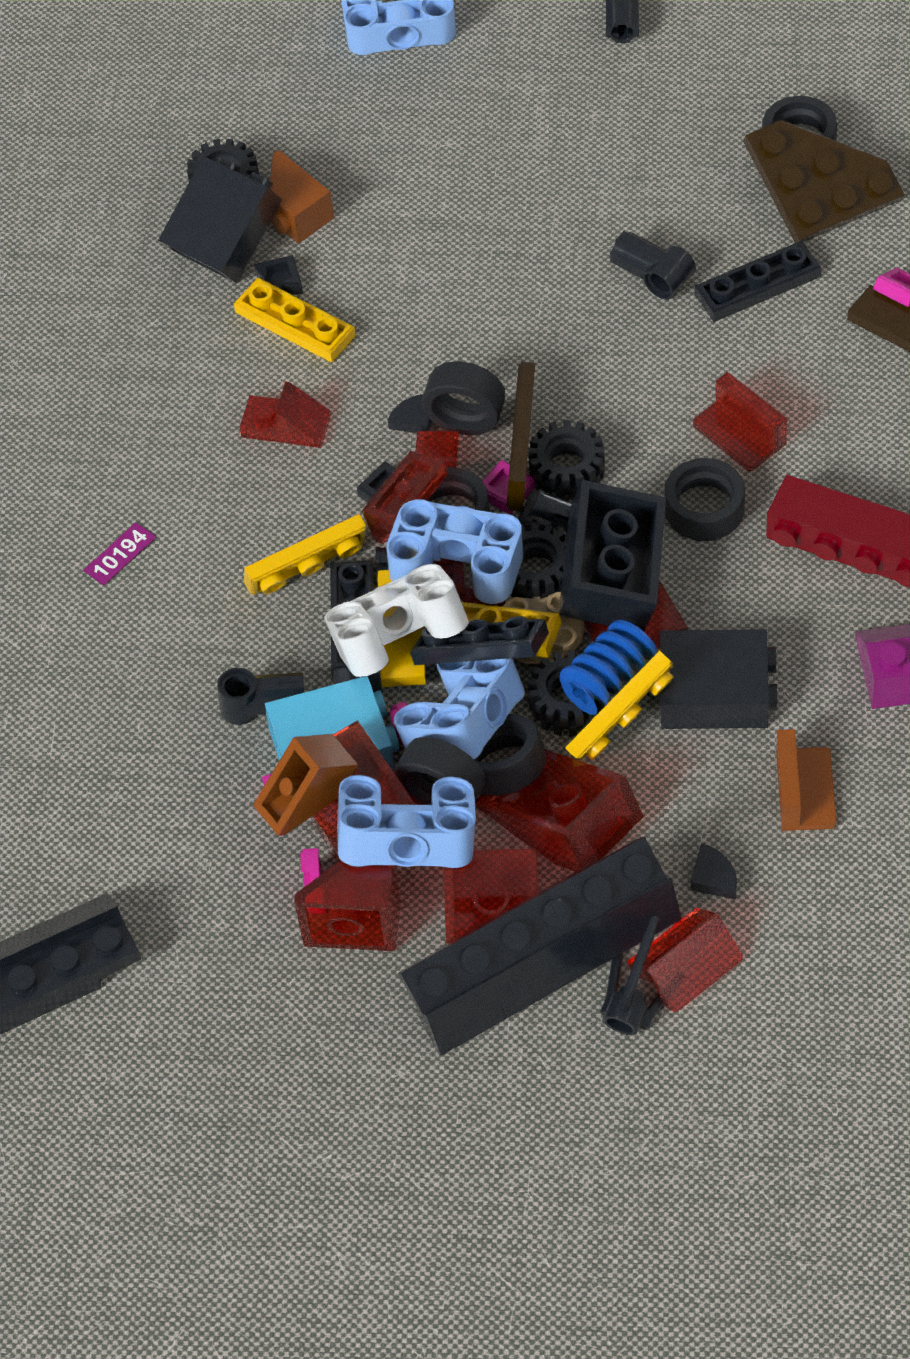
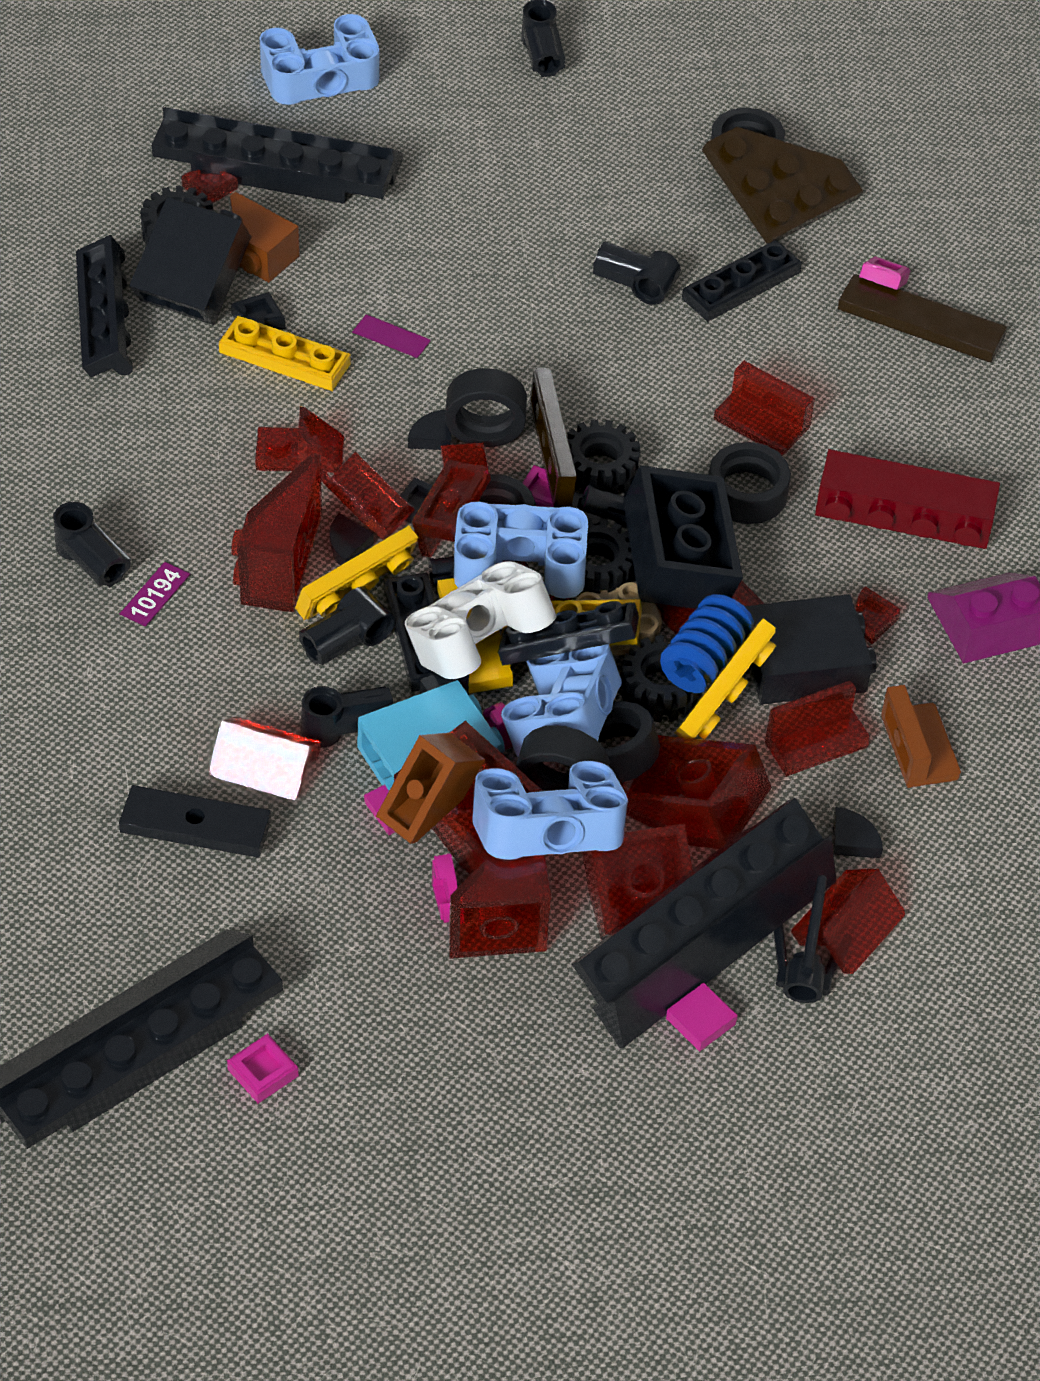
camera: 20 degrees left, 5 degrees down
none -> black piece [53,502,131,588]
none -> black hinge [76,235,133,377]
none -> black tile [119,785,271,858]
none -> black slope [152,107,403,204]
none -> clear red tile [181,170,238,204]
none -> panel [209,717,322,800]
none -> dark pink tile [227,1033,299,1104]
none -> clear red slope [231,453,322,613]
none -> black piece [299,587,396,665]
none -> clear red panel [312,452,415,540]
none -> black tile [329,513,374,566]
none -> magenta sticker [352,314,431,358]
none -> dark pink tile [666,983,738,1052]
none -> clear red panel [765,681,870,777]
none -> clear red tile [855,586,901,644]

